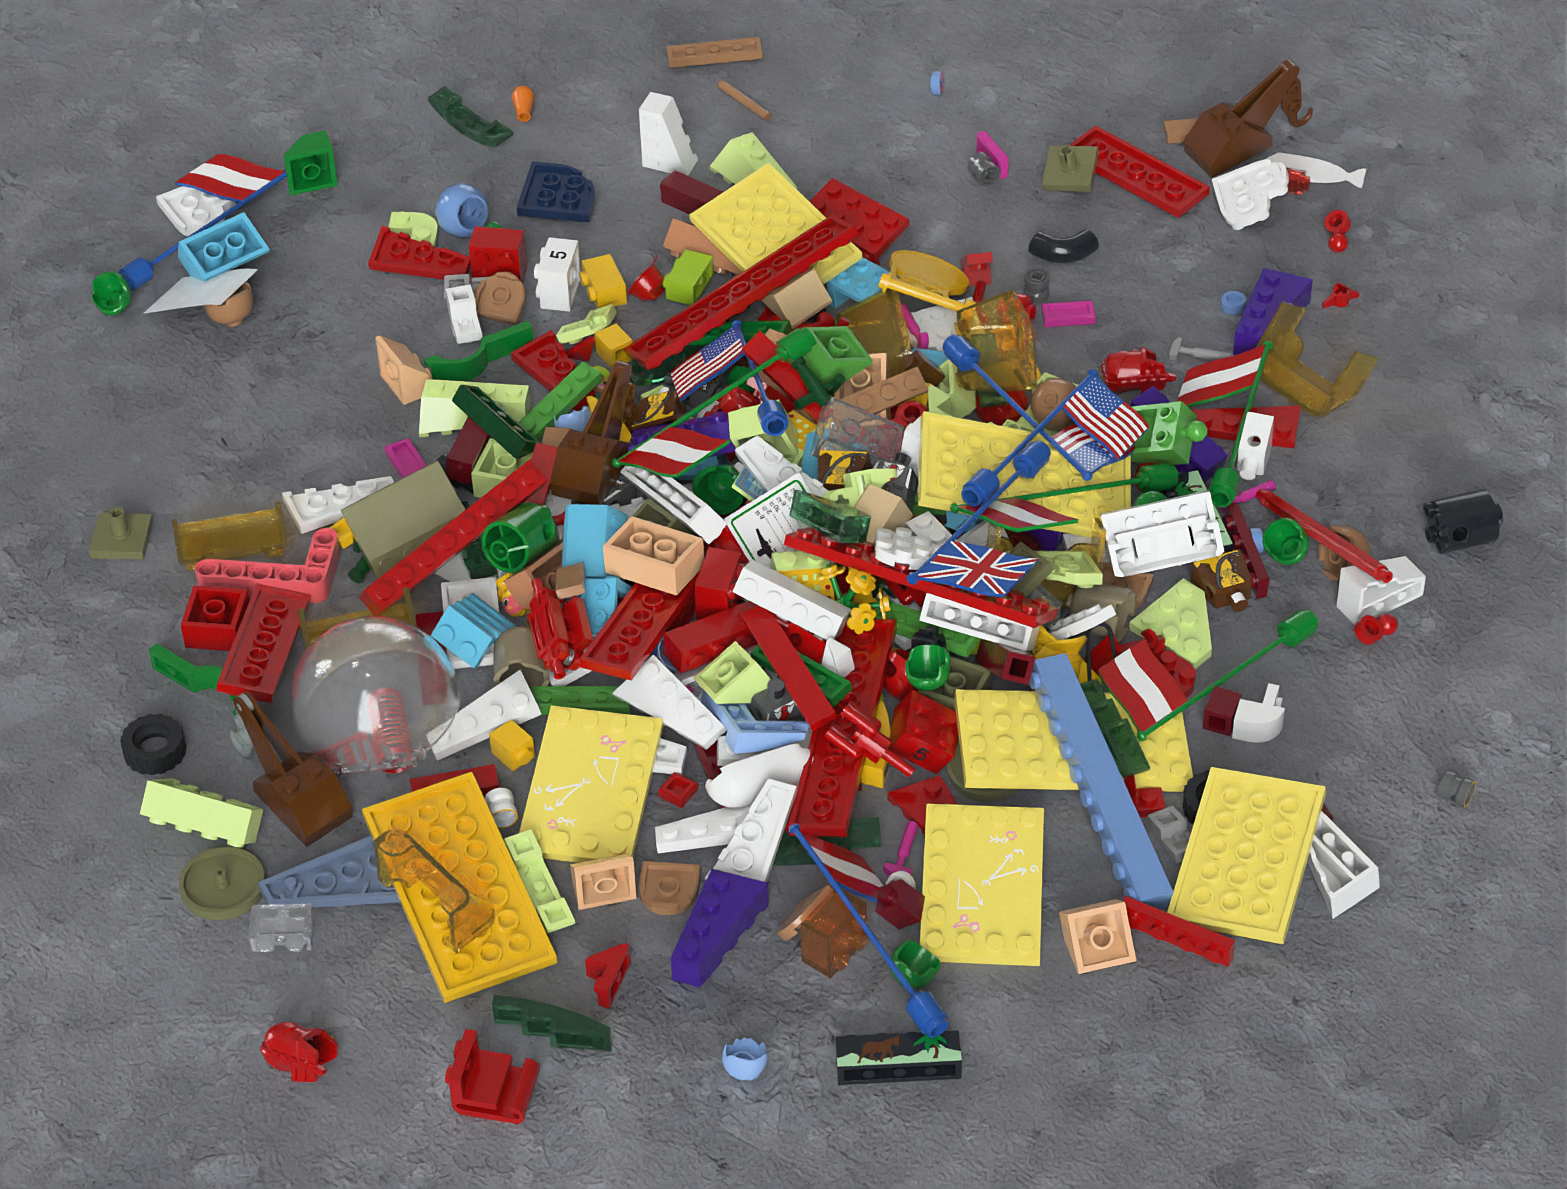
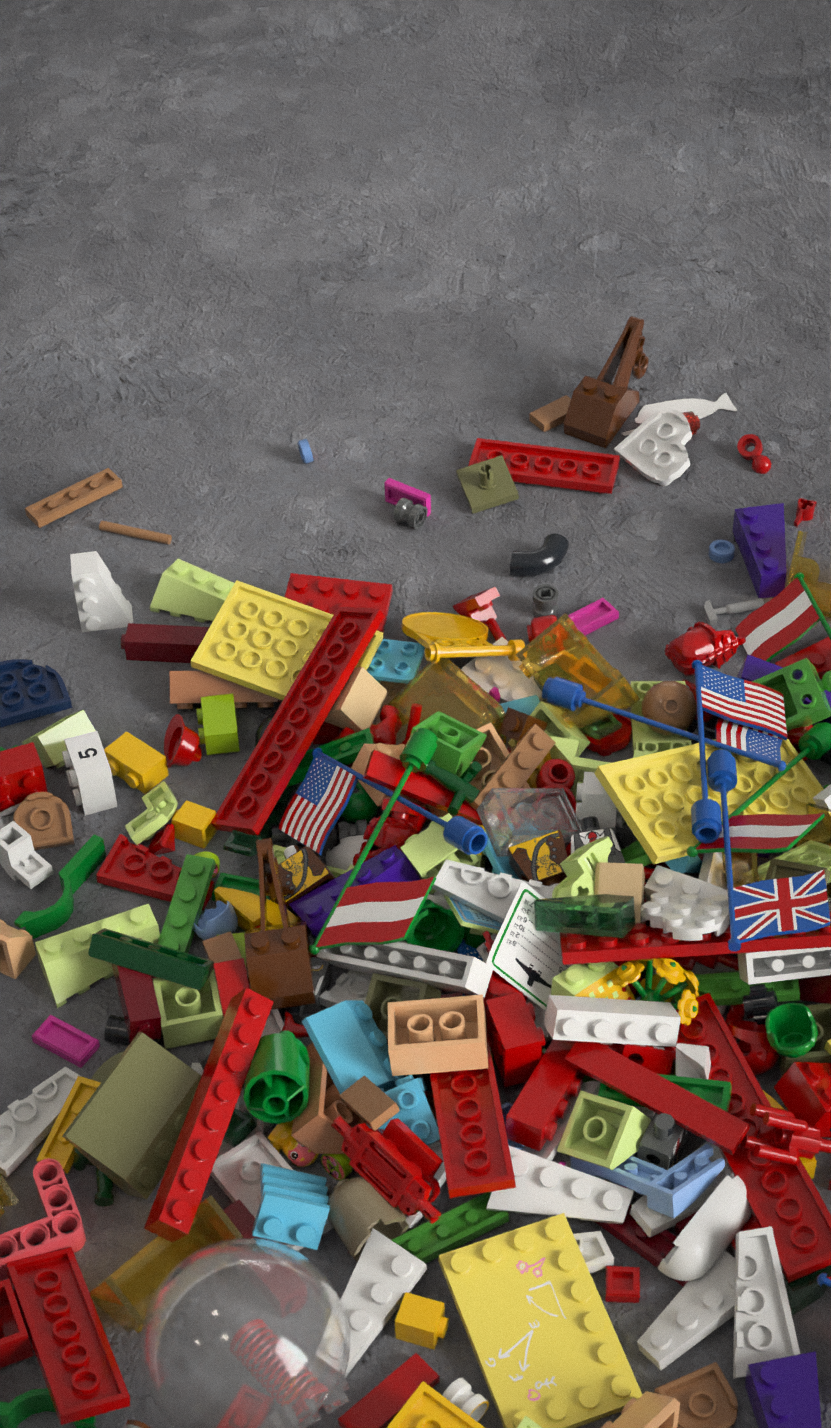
camera: 30 degrees left, 0 degrees up
none -> yellowish green slope [22,710,95,769]

